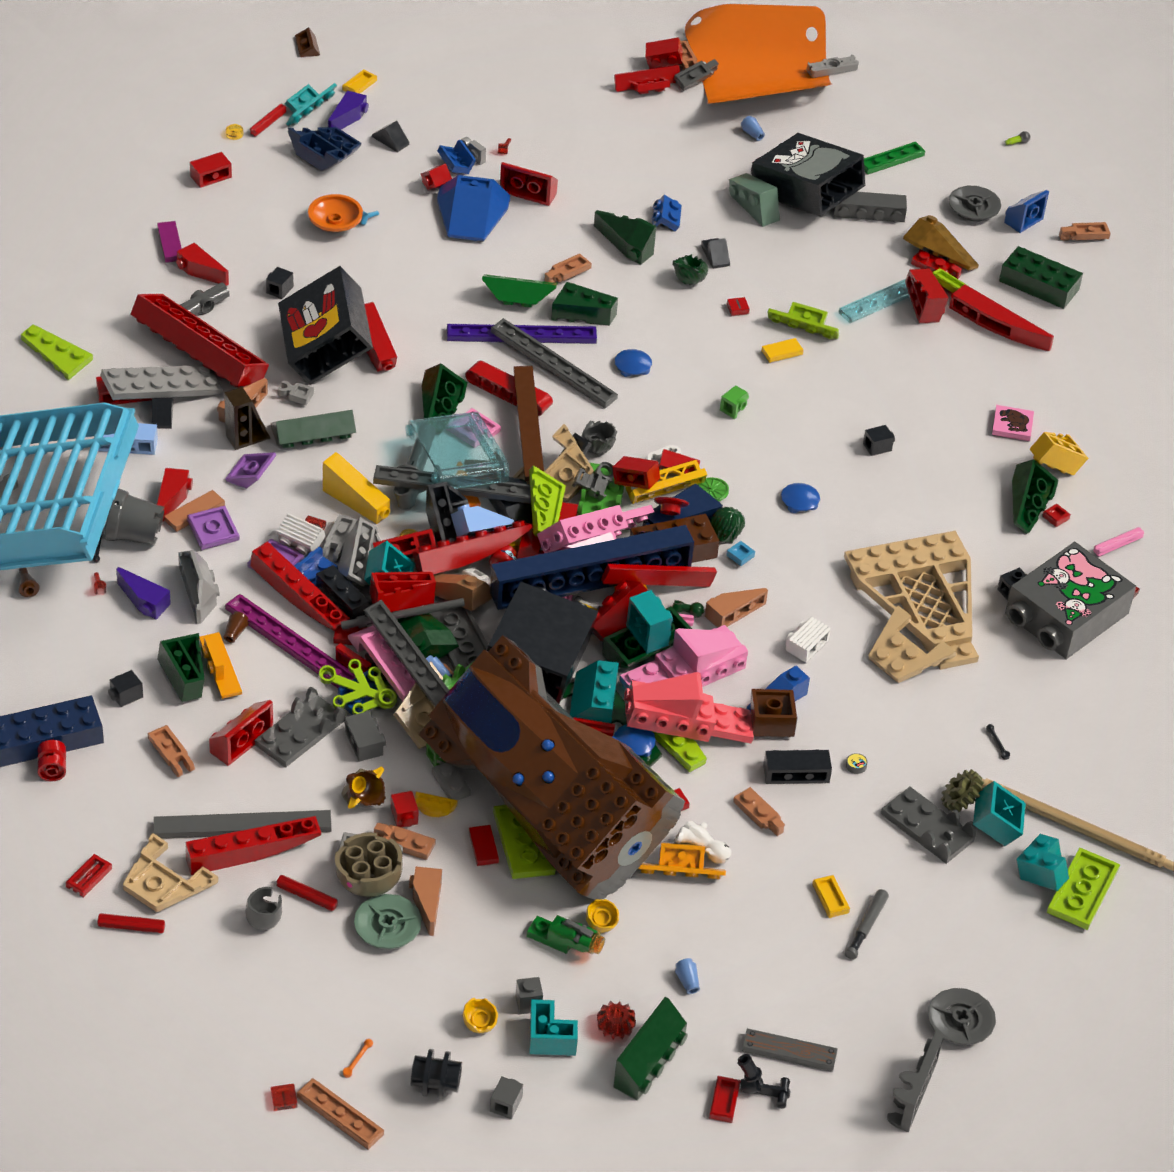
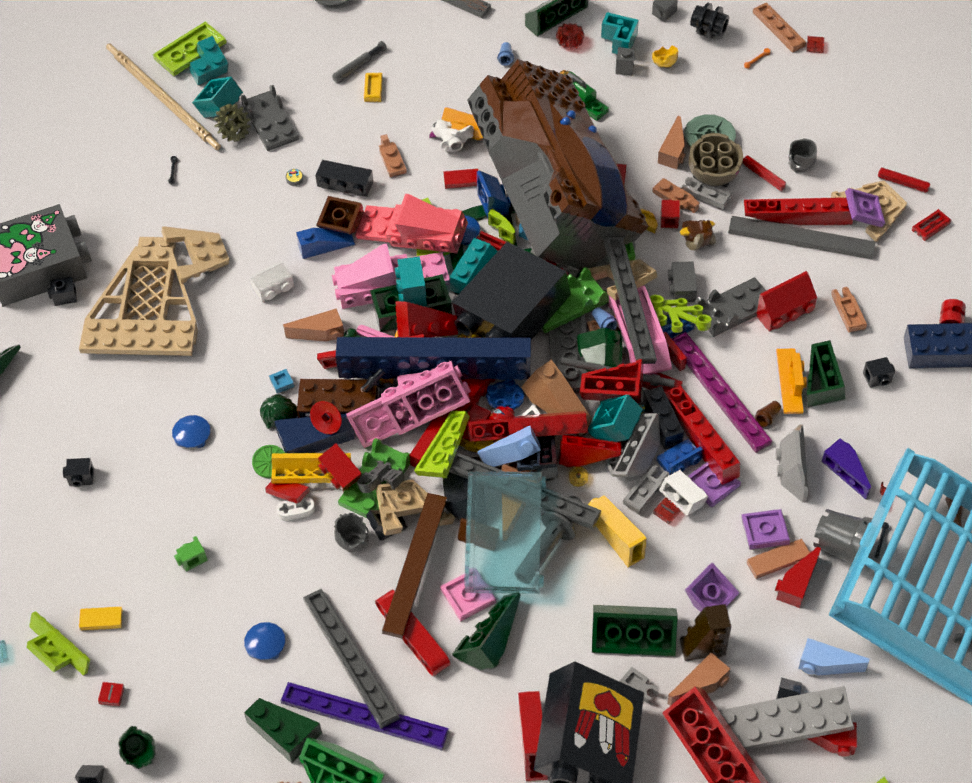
camera: 155 degrees left, 10 degrees up
none -> medium lavender tile [845,188,885,227]

